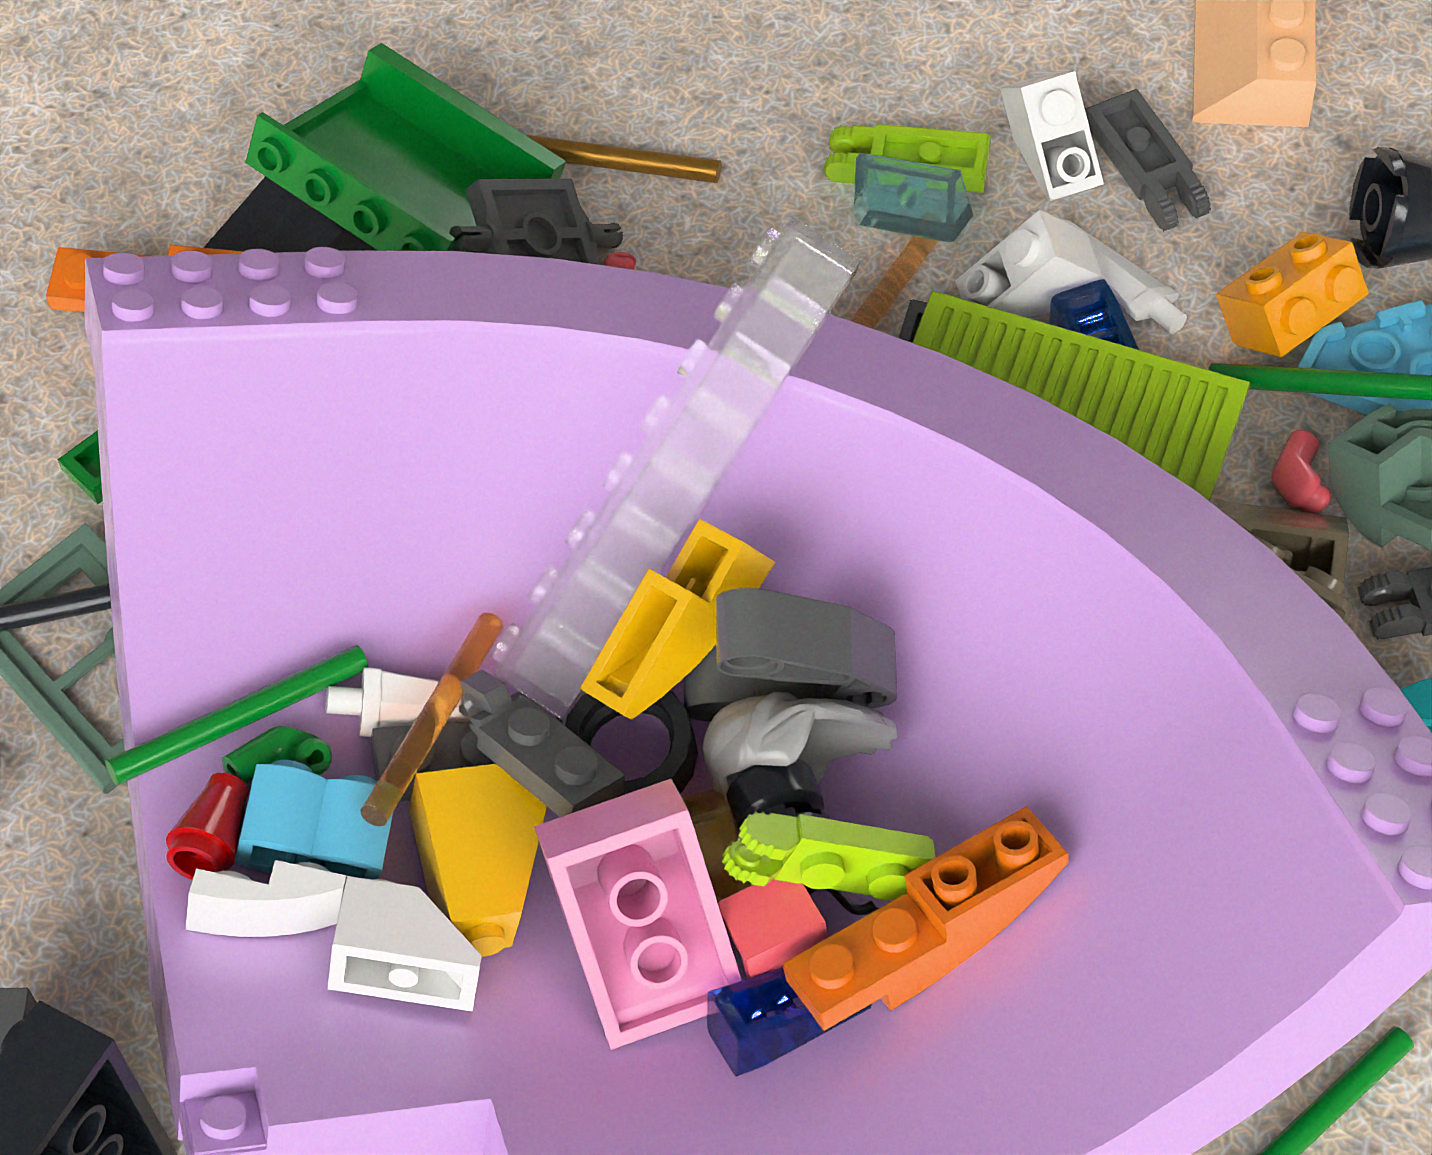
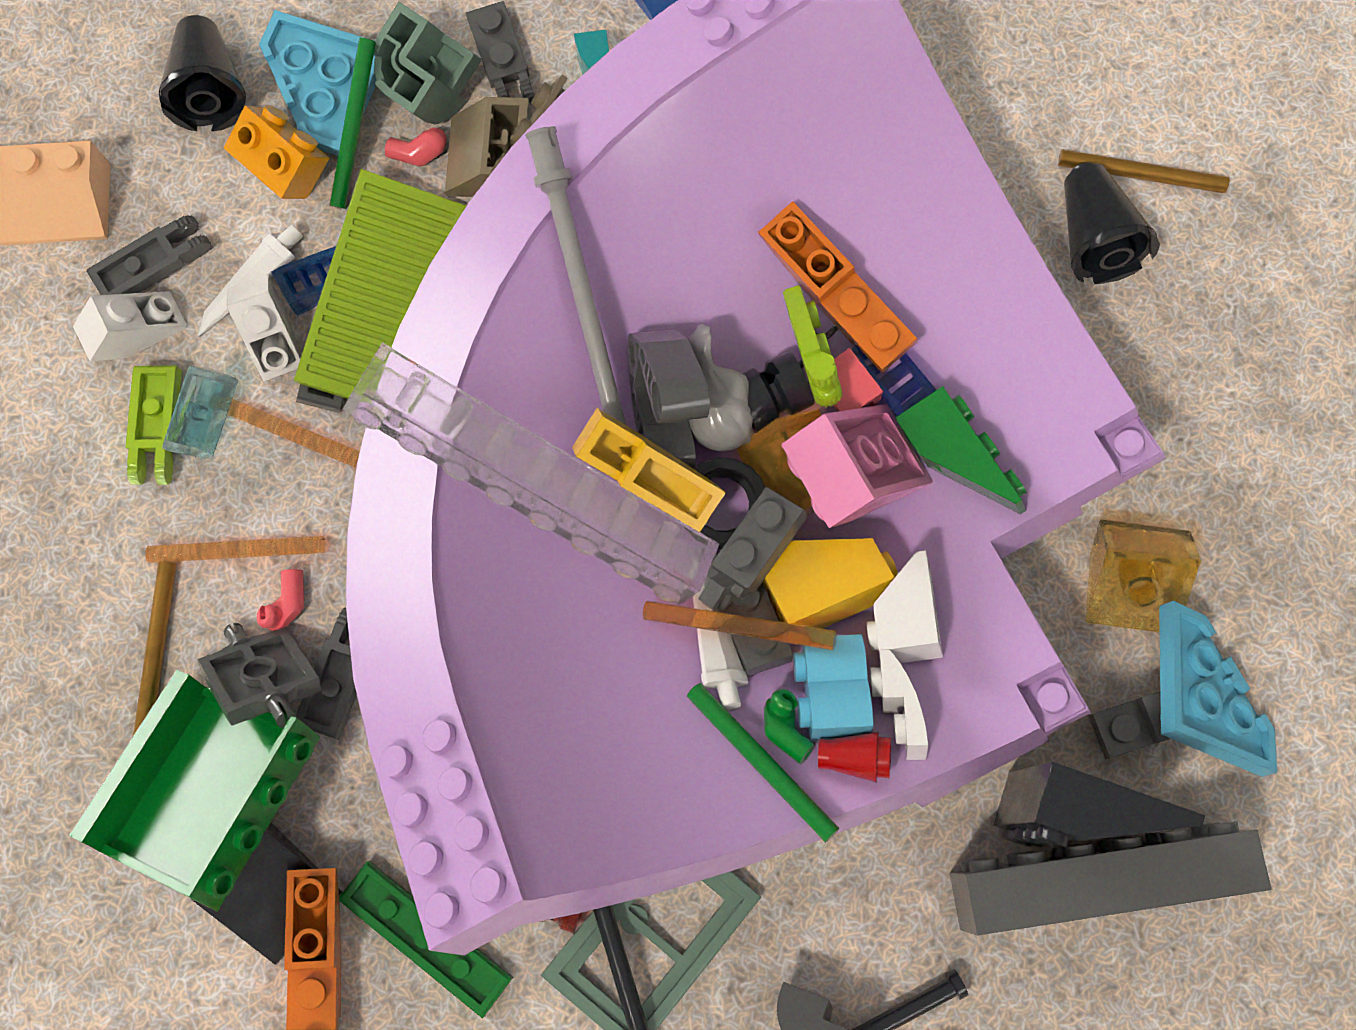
camera: 100 degrees left, 20 degrees up
none -> clear orange bar [145,536,325,563]
none -> light grey bar [526,126,642,502]
none -> green slope [895,386,1027,514]

